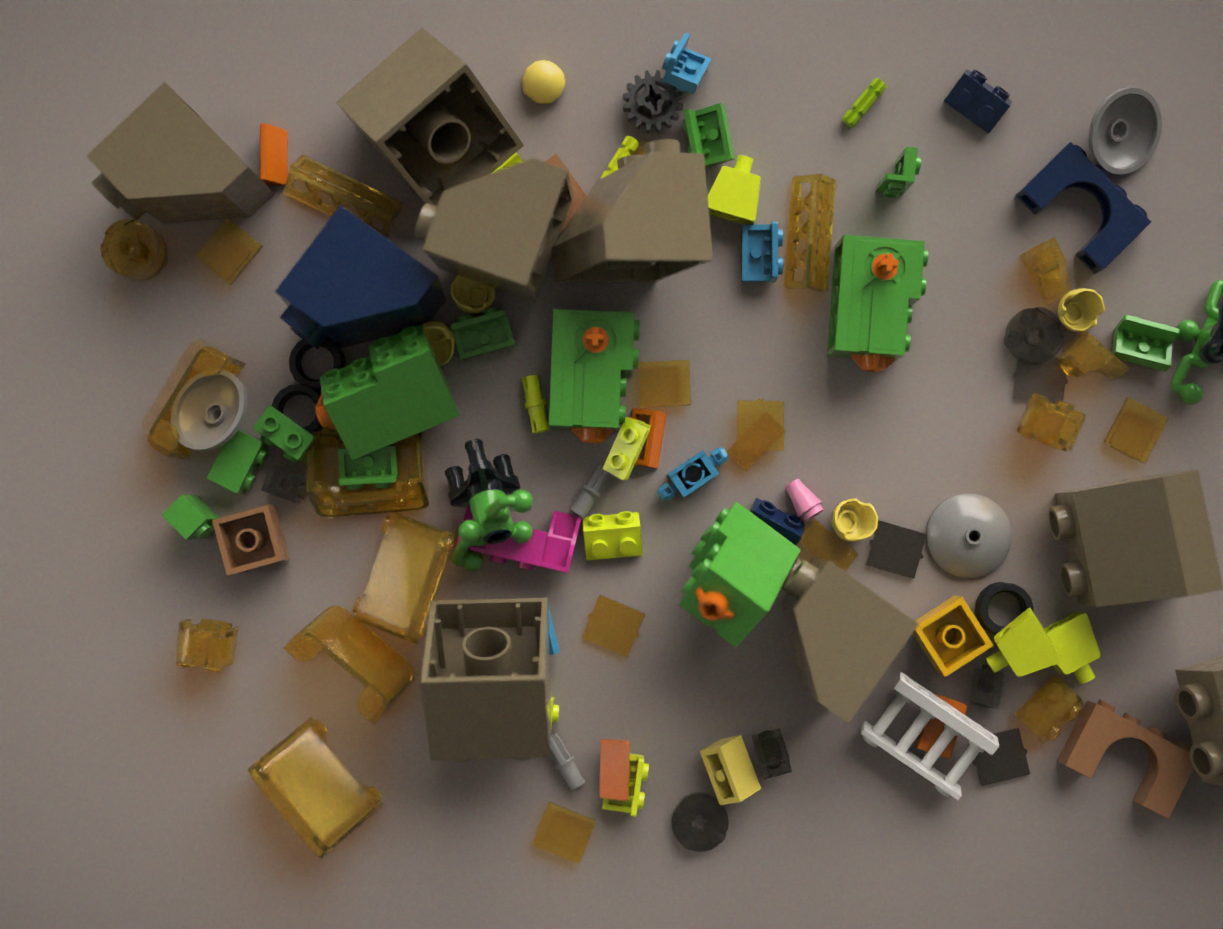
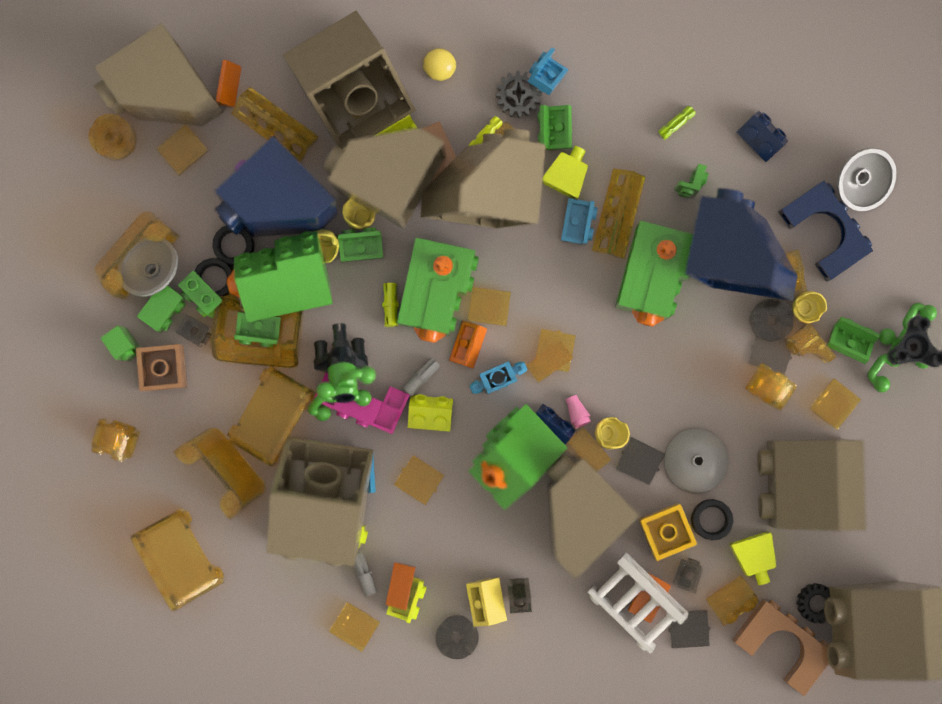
camera: 10 degrees right, 0 degrees up
neon yellow bracket [602,417,651,480] -> none
neon yellow torso [986,608,1063,677] -> none
none -> dark blue slope [685,188,798,301]
none -> black tyre [796,583,830,624]

